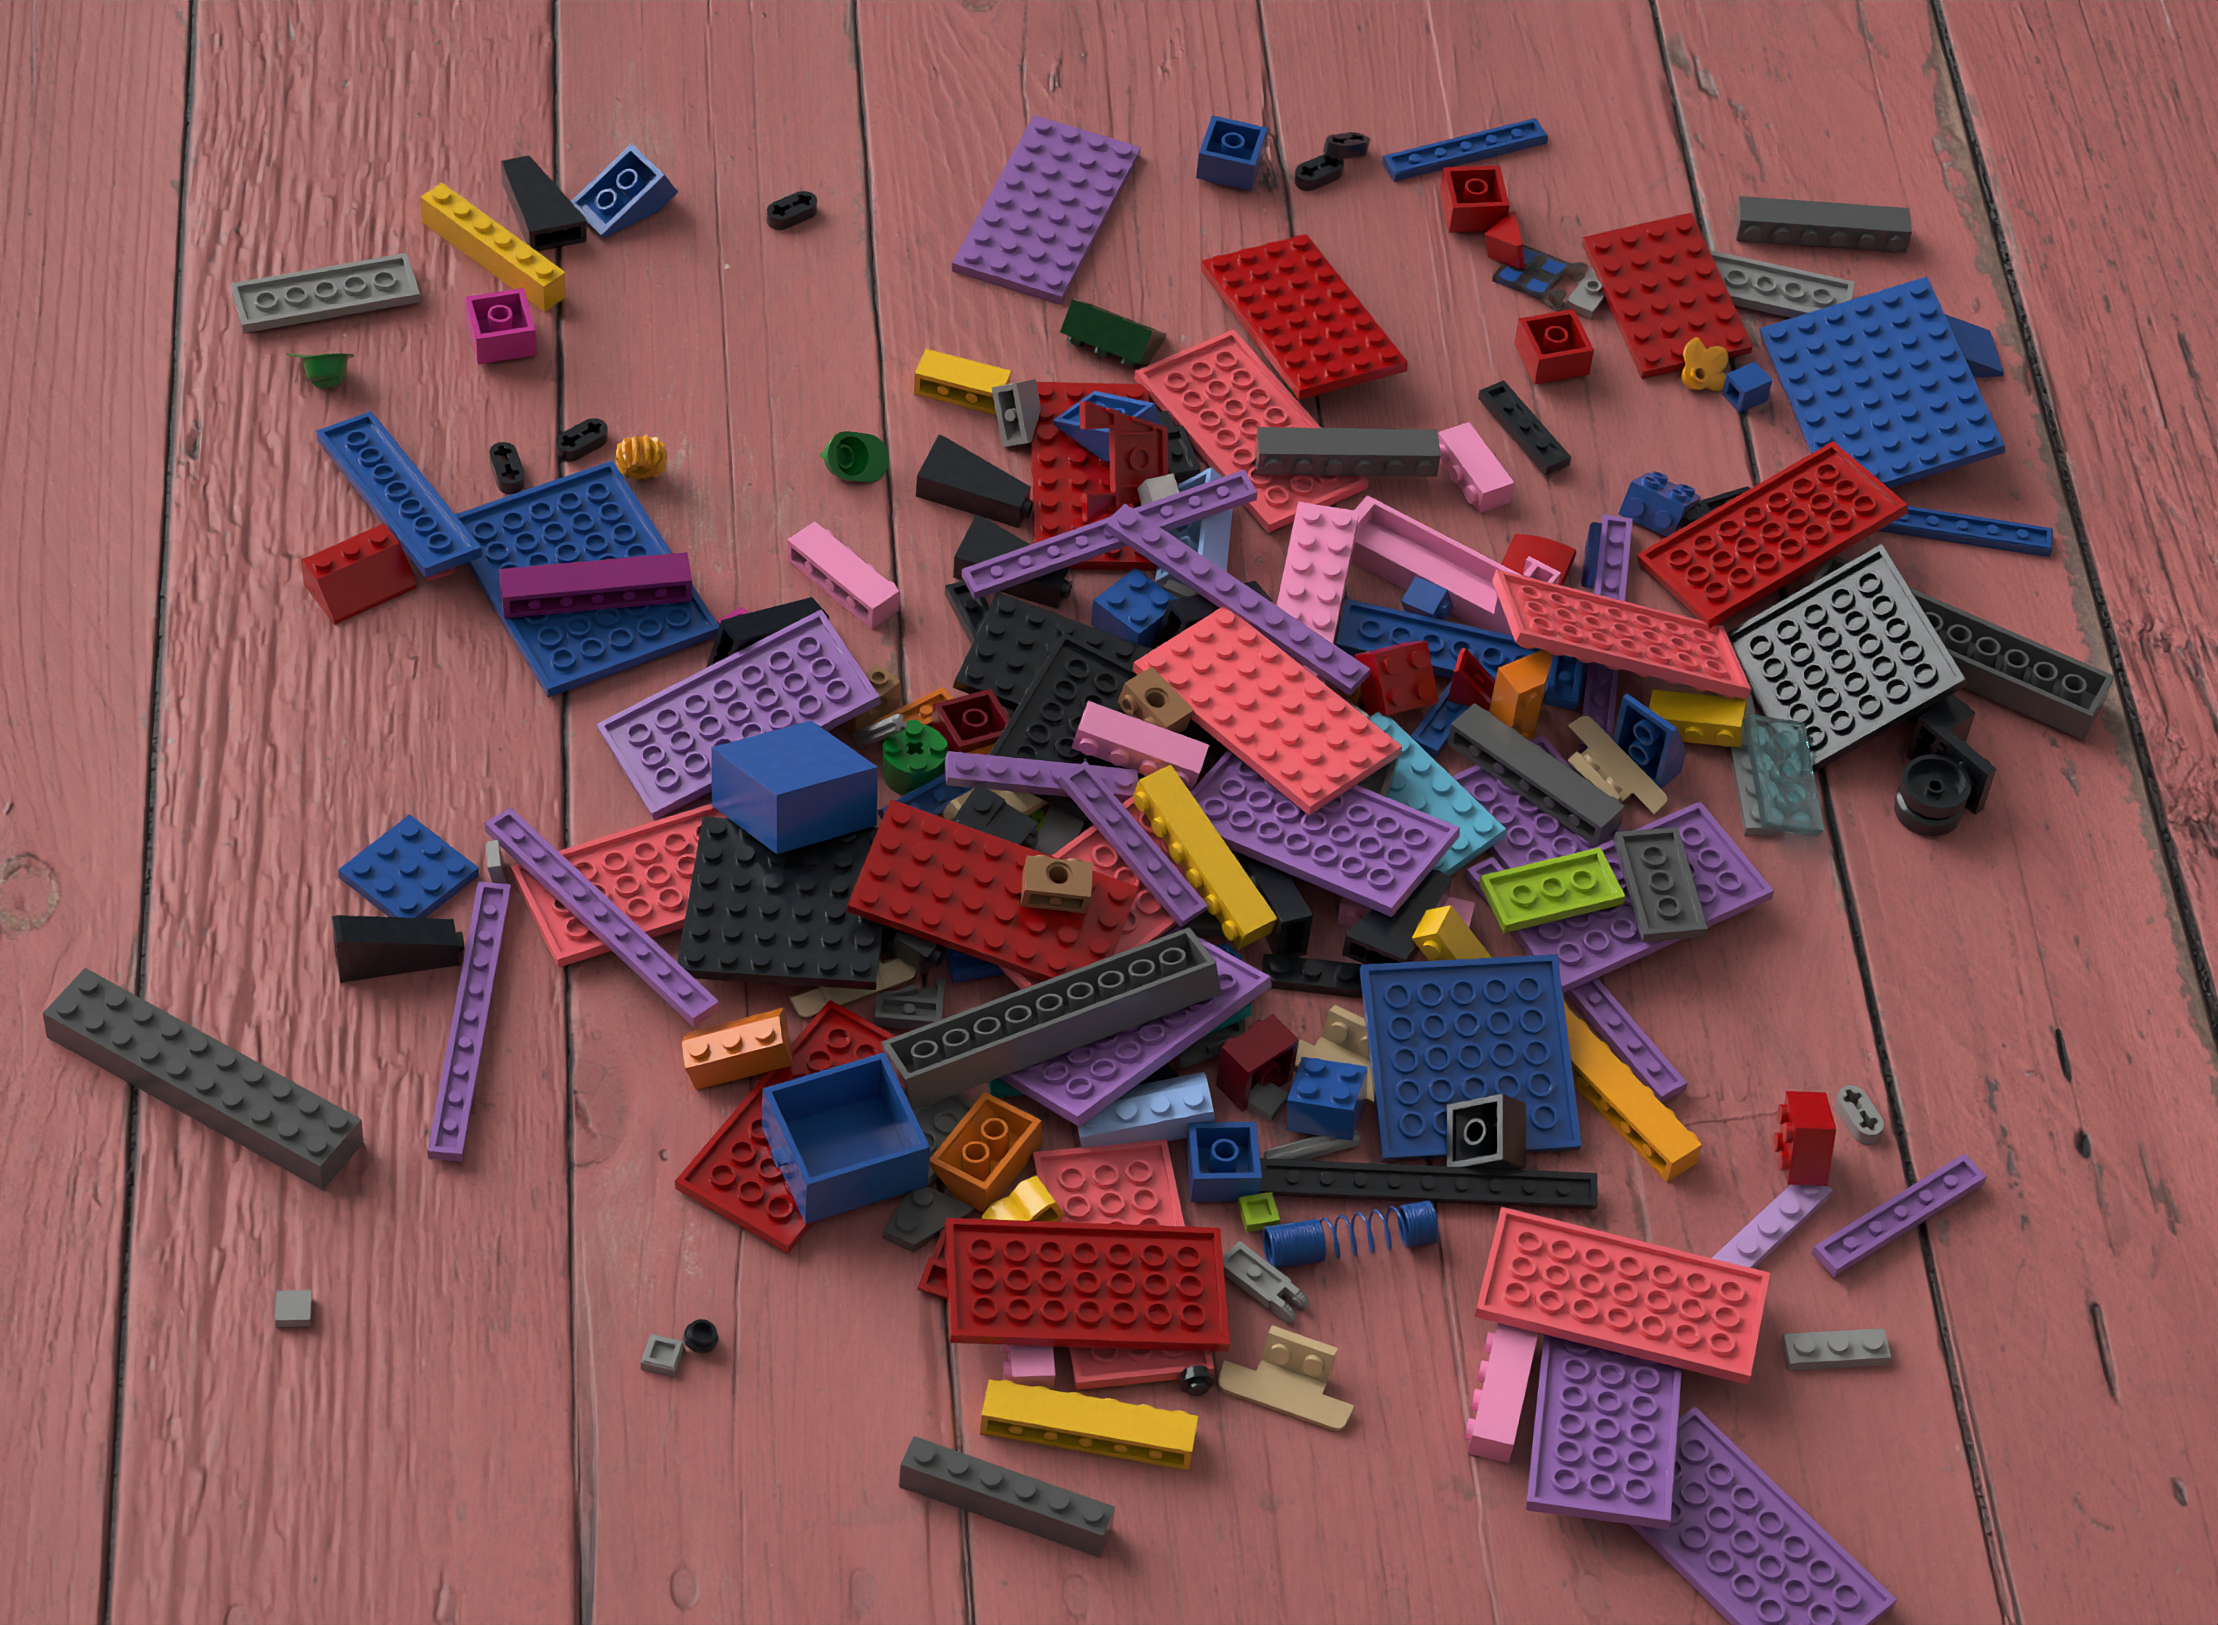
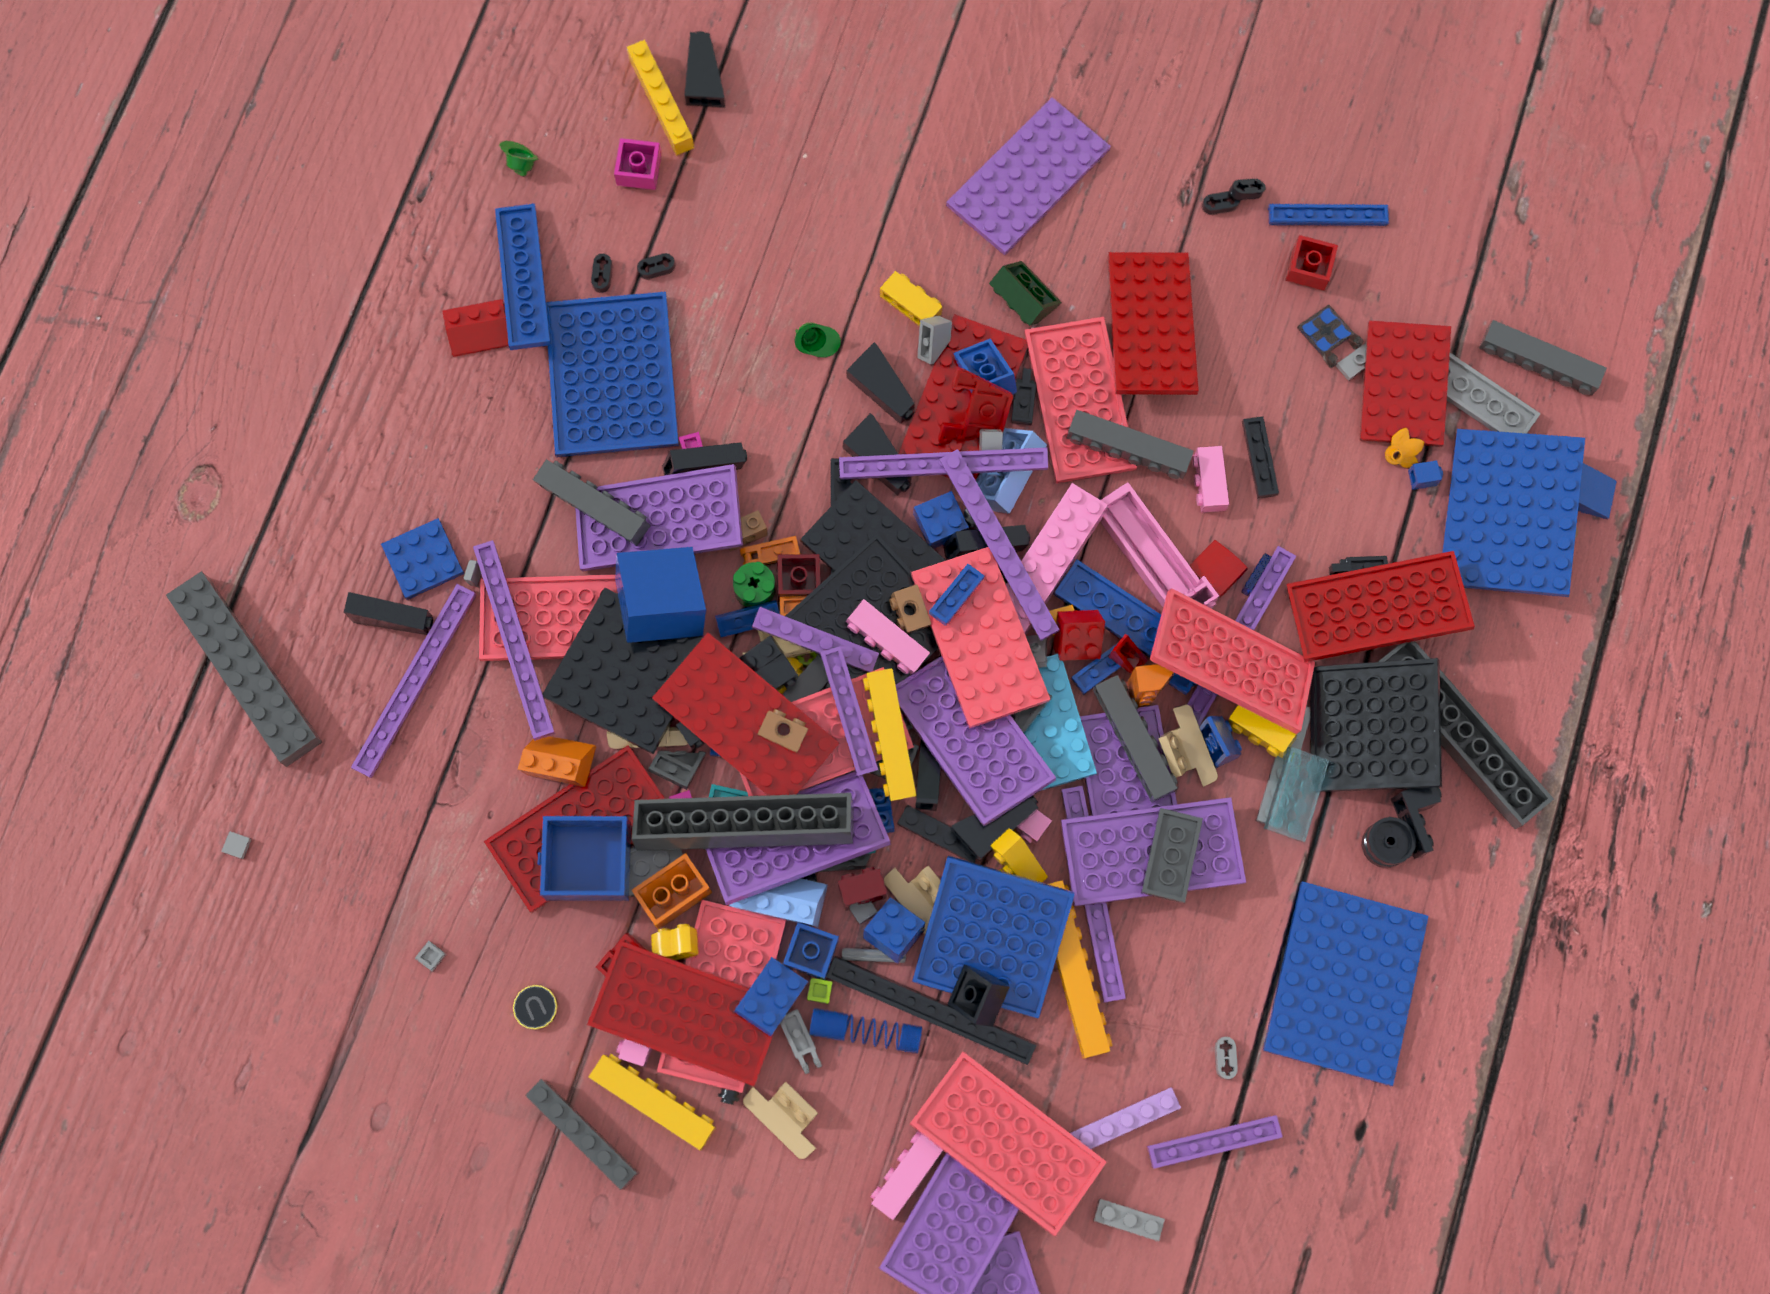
camera: 25 degrees right, 25 degrees up
light grey plate [230,253,421,333] -> none
magenta brick [499,552,692,618] -> none
blue slope [571,143,678,238] -> none
light orange gear [616,435,667,481] -> none
black plate [683,1319,719,1353] -> none
black beam [767,191,817,230] -> none
bright pink brick [787,521,900,630] -> none
light grey axle [852,714,907,748] -> none
dark grey wing [883,1186,974,1252] -> none
blue brick [1196,115,1268,191] -> none
blue brick [1401,576,1453,620] -> none
lime plate [1479,847,1626,933] -> none
red slope [1485,211,1526,269] -> none
red brick [1514,309,1594,385] -> none
blue bracket [1618,471,1701,537] -> none
red brick [1773,1091,1837,1186] -> none
blue tile [1878,506,2053,557] -> none
none -> black tile [513,985,558,1030]
none -> dark grey brick [533,459,651,546]
none -> blue plate [734,957,808,1037]
none -> blue plate [929,564,985,626]
none -> blue plate [1263,881,1429,1086]

